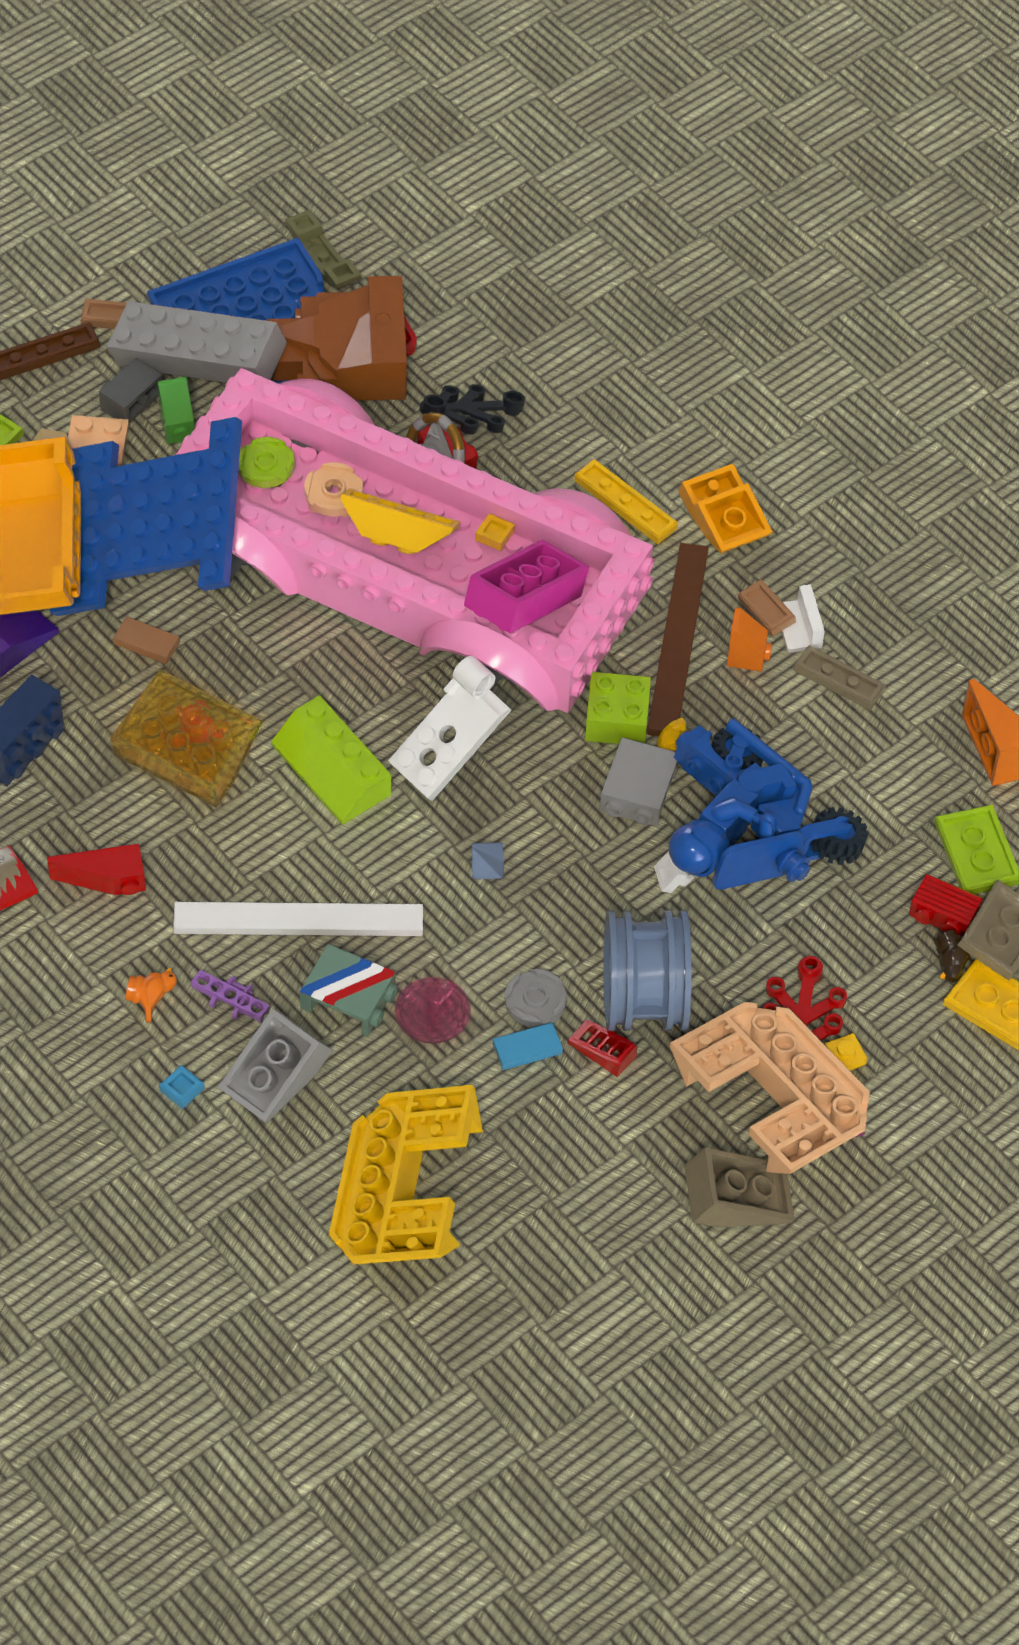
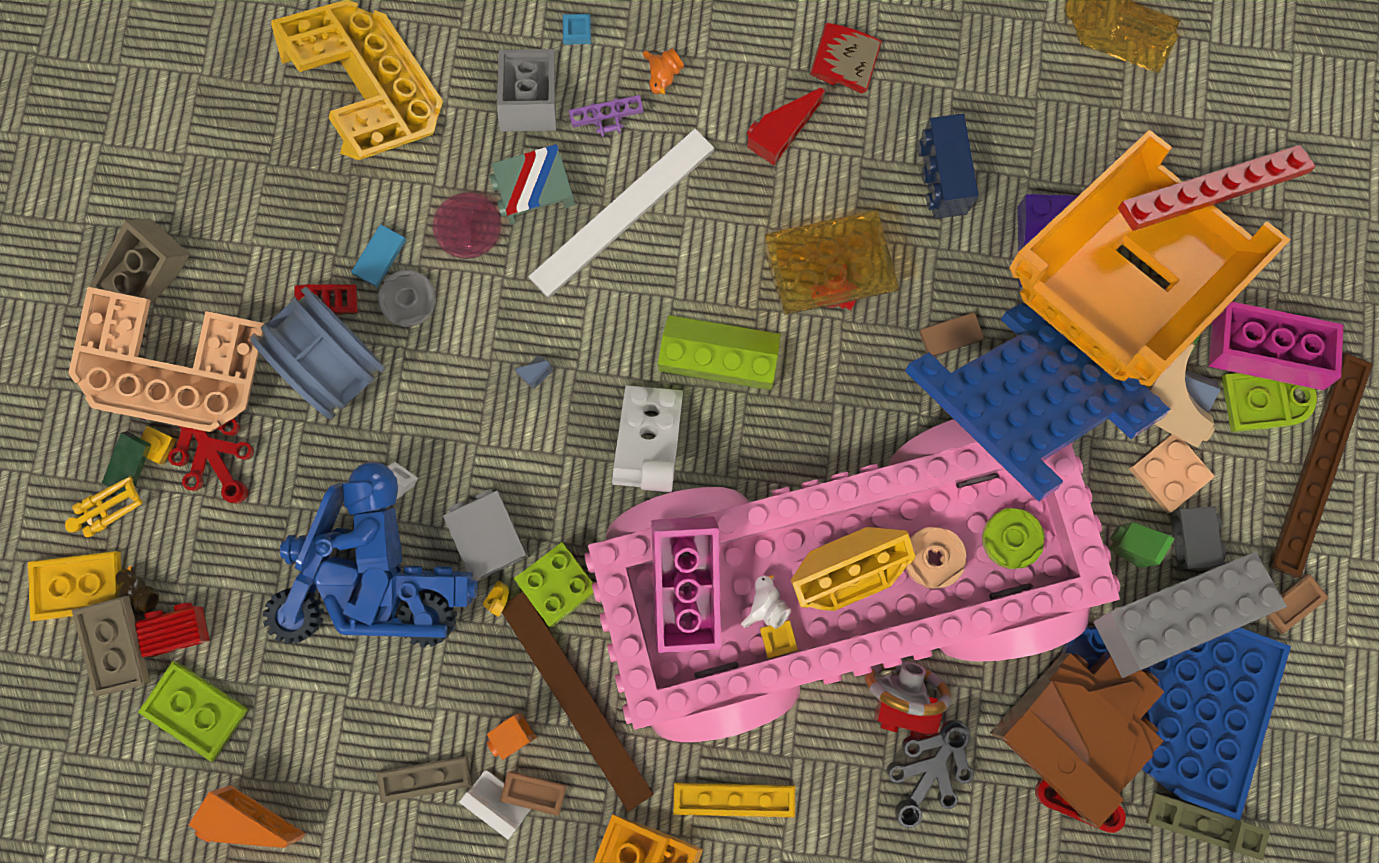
camera: 140 degrees right, 25 degrees up
none -> yellow piece [65,476,143,537]
none -> dark green tile [102,431,152,493]
none -> white animal [741,575,791,629]

